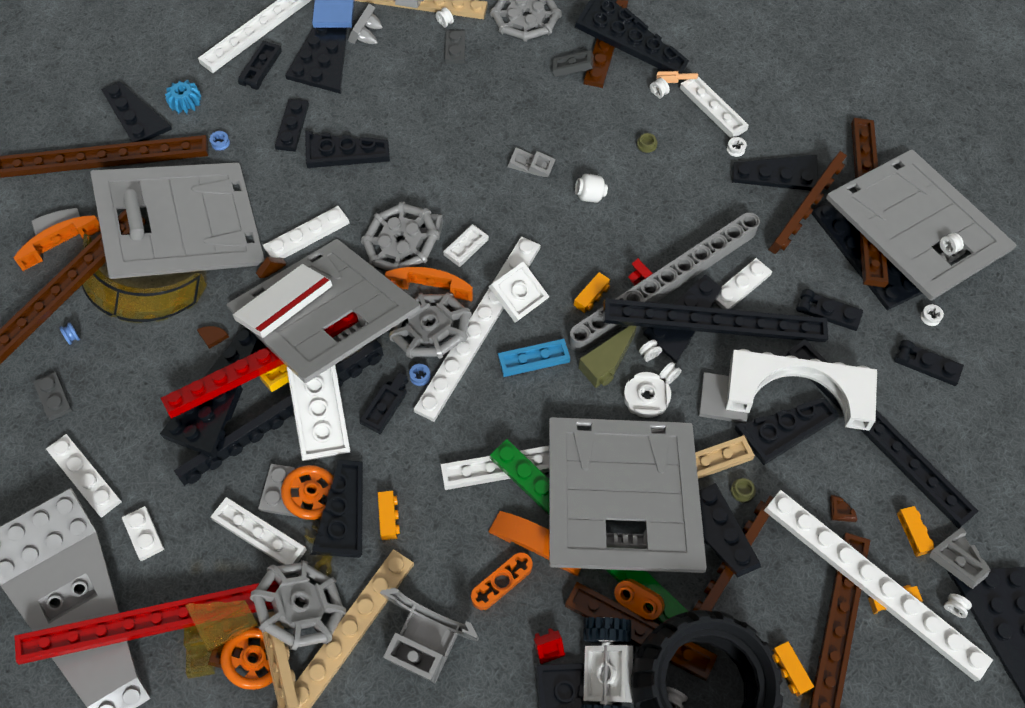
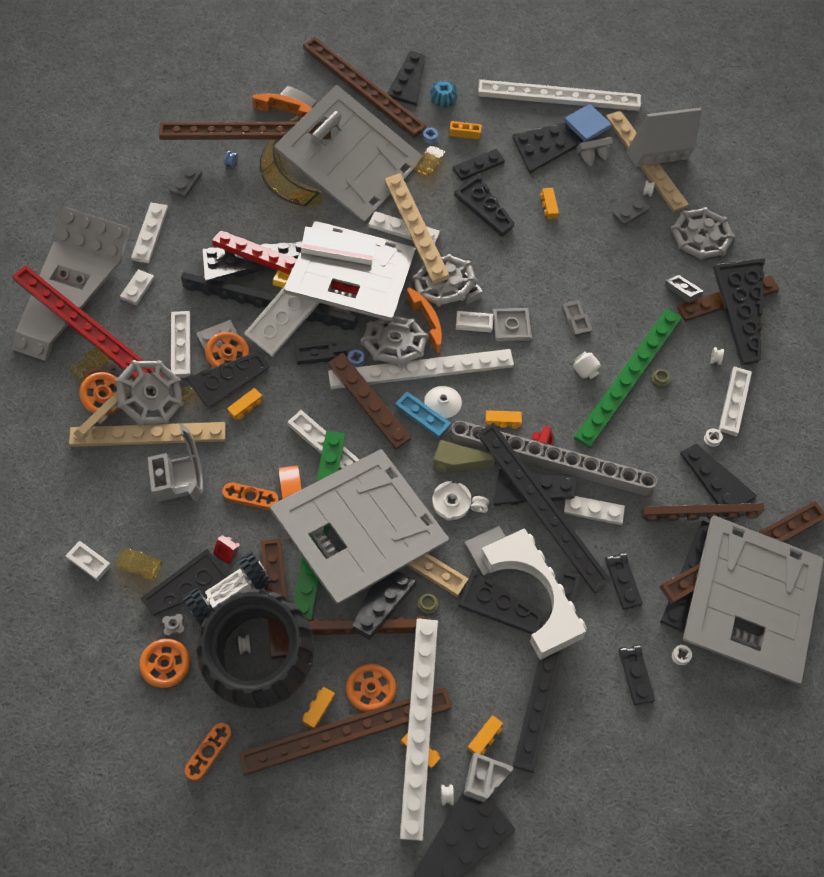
camera: 50 degrees right, 0 degrees up
clear yellow wing [185,600,257,652] -> none
reddish brown tile [197,326,229,349] -> none
black plate [238,41,282,90] -> none
reddish brown tile [256,257,287,278] -> none
white plate [488,261,549,323] -> none
orange plate [614,579,665,620] -> none
white bush [639,340,662,362] -> none
light nougat axle [657,71,698,83] -> none
reddish brown tile [830,495,857,522] -> none
white bush [940,233,964,255] -> none
none -> reddish brown plate [328,353,411,450]
none -> orange plate [346,664,396,713]
none -> tan plate [385,173,450,285]
none -> clear yellow slope [415,146,445,176]
none -> white dish [424,386,462,418]
none -> light orange piece [449,121,482,140]
none -> light grey tile [492,308,532,342]
none -> light orange piece [540,188,559,219]
none -> green plate [574,308,682,448]

